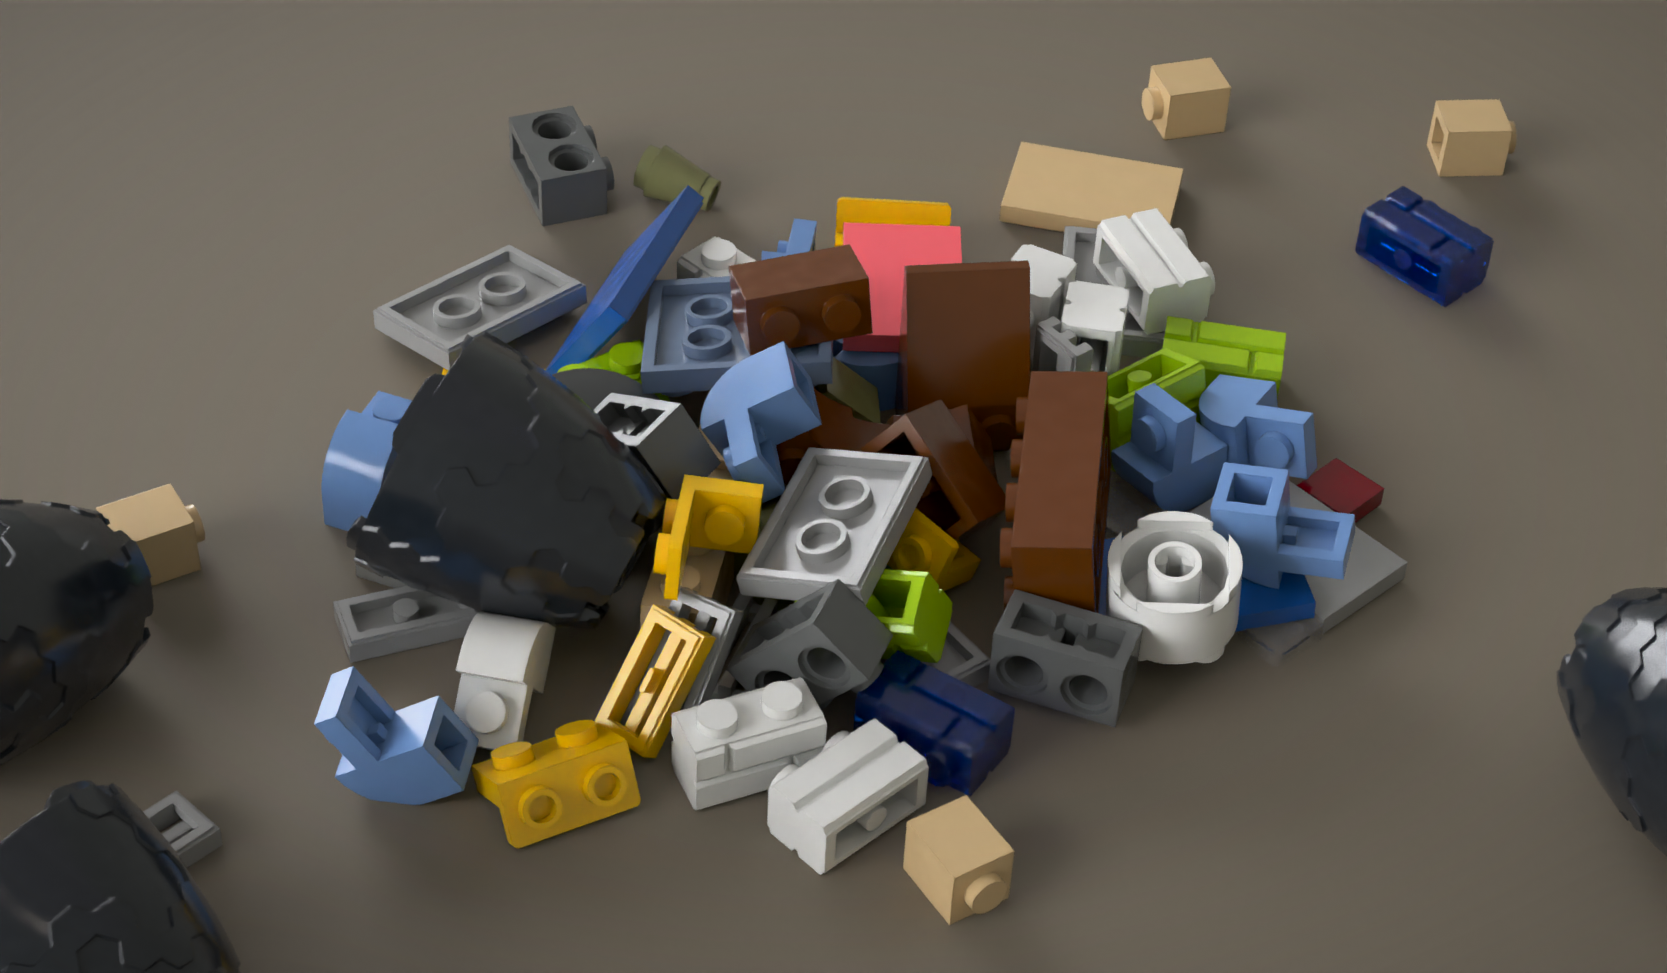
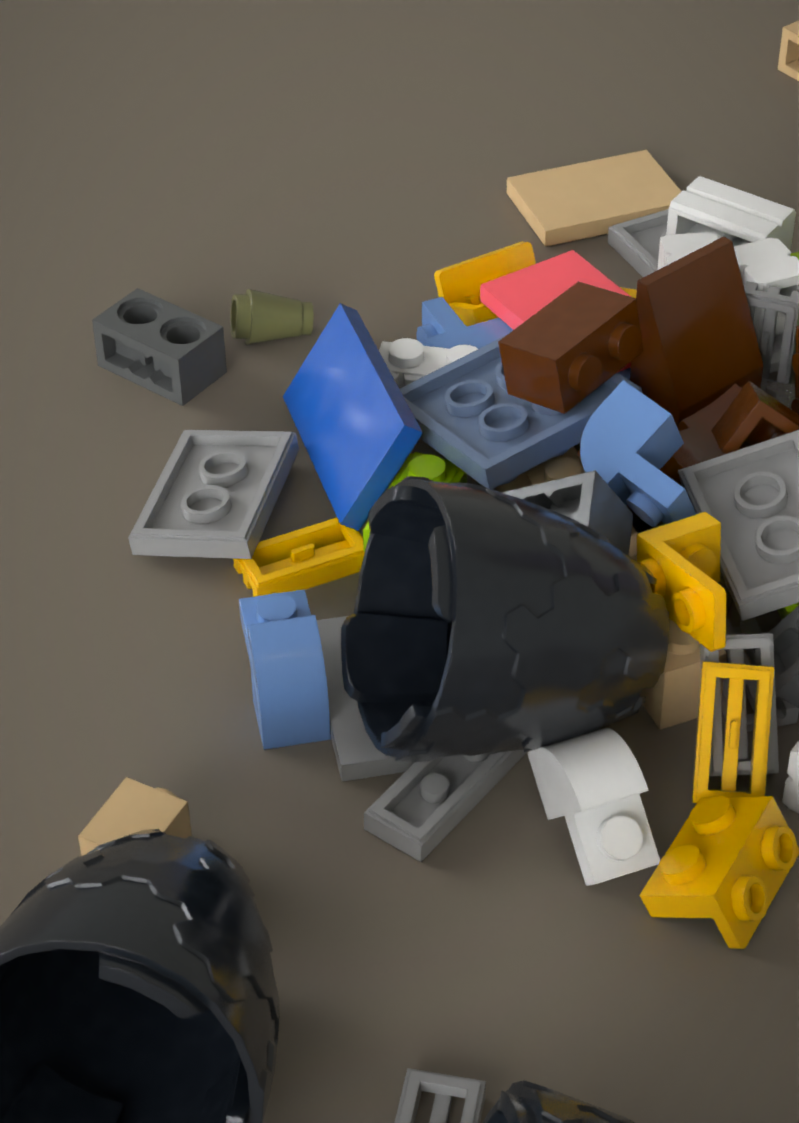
camera: 30 degrees left, 0 degrees up
medium blue brick [314,666,479,805] -> none
tan brick [1142,57,1231,140] -> none

